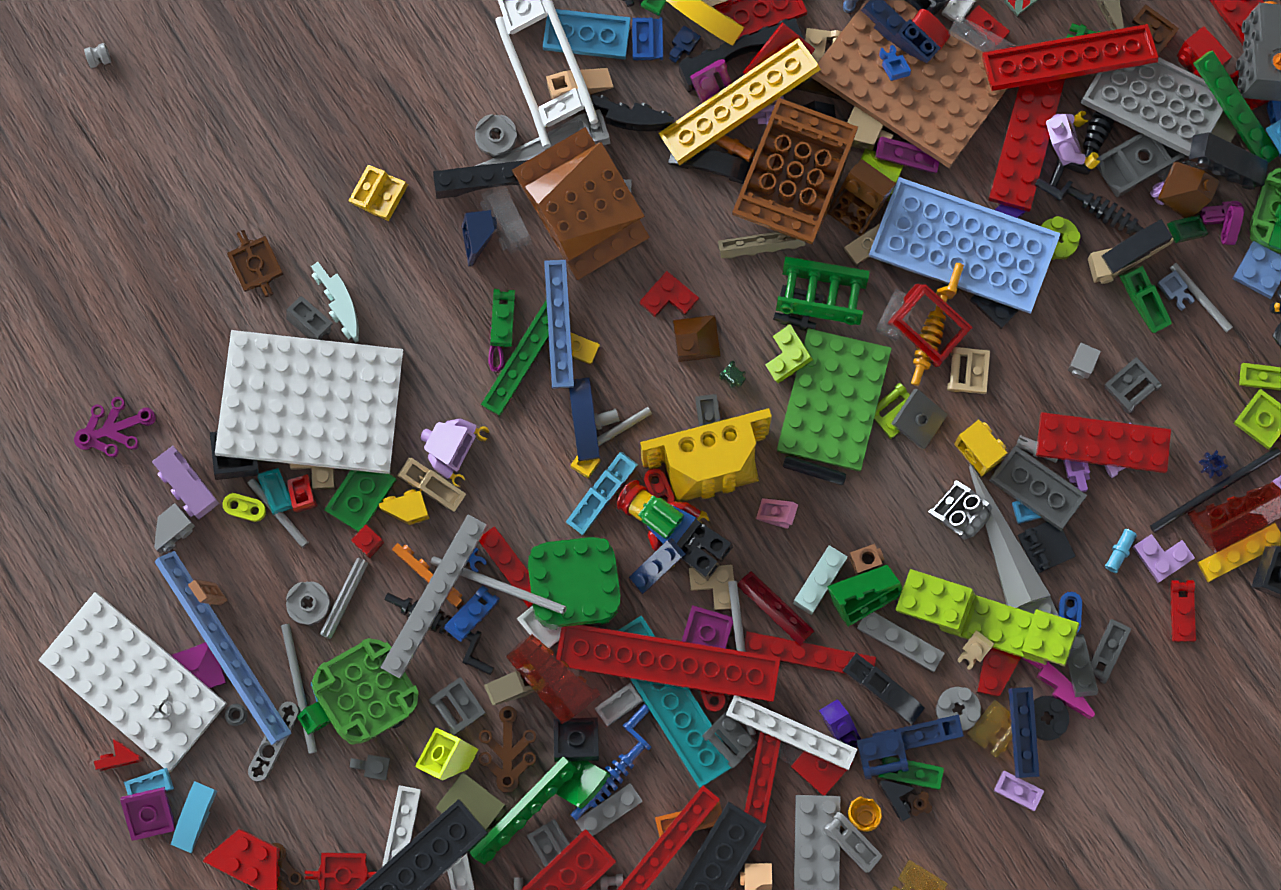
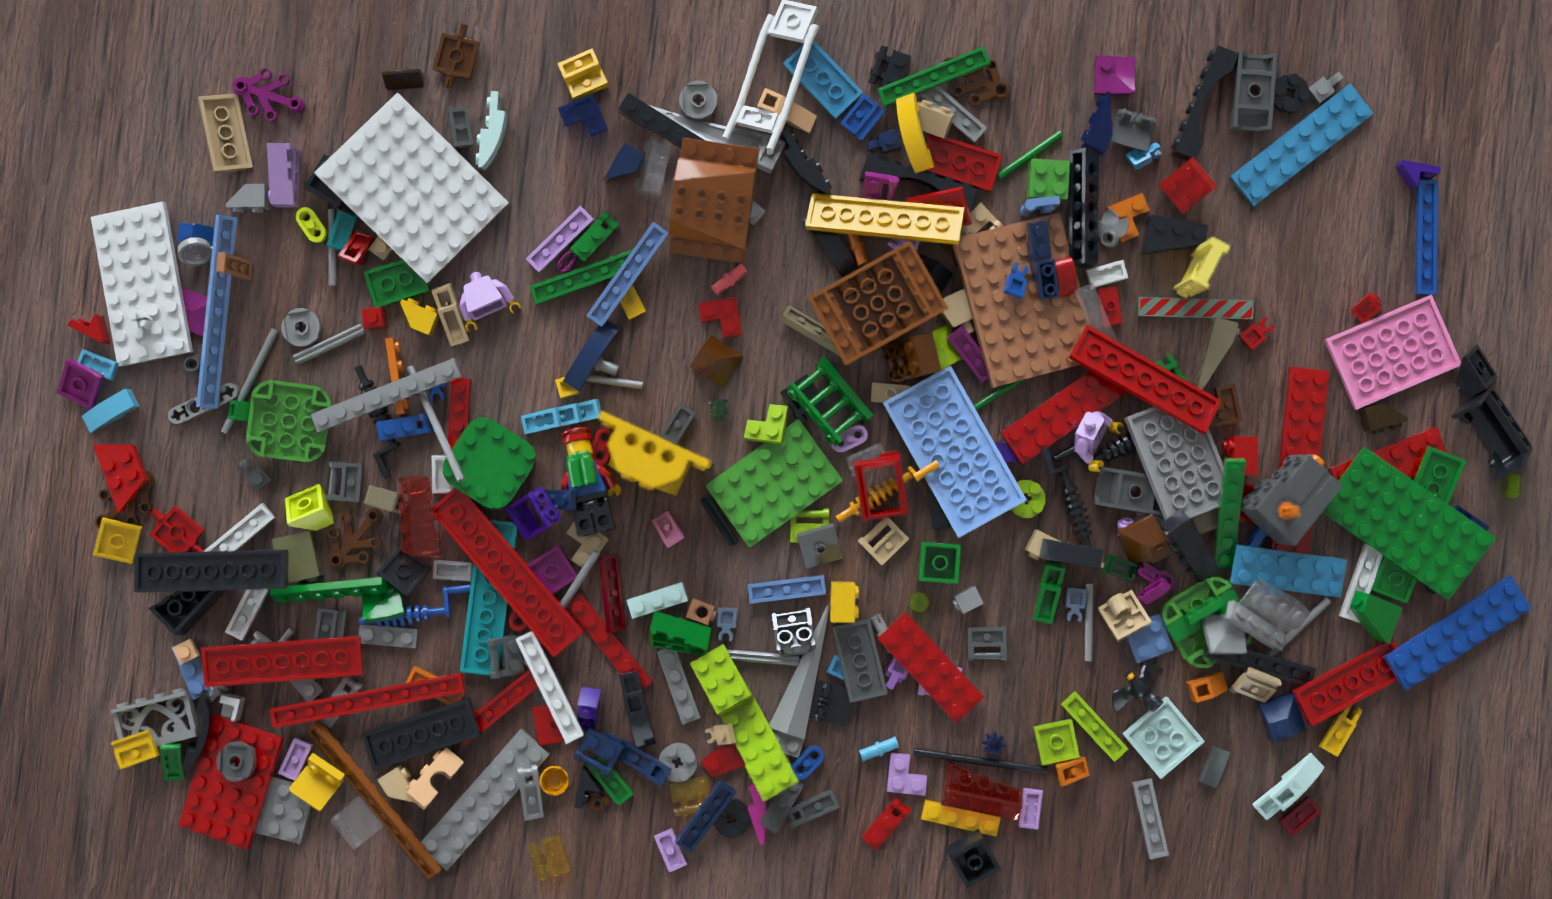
camera: 35 degrees right, 10 degrees up
none -> blue slope [177,222,214,247]
none -> piece [177,237,235,266]
none -> tan slope [198,94,253,173]
none -> dark brown slope [382,68,424,90]
none -> dark purple window [505,486,562,542]
none -> lavender plate [526,206,595,273]
none -> clear blue plate [558,93,608,137]
none -> coral pin [710,263,748,296]
none -> sand blue plate [717,607,738,641]
none -> light grey axle [727,649,799,666]
none -> medium blue plate [748,575,826,604]
none -> lavender plate [831,425,868,452]
none -> clear neon green plate [909,593,929,612]
none -> green brick [918,542,961,584]
none -> green bar [973,379,1027,411]
none -> tan plate [1098,590,1152,642]

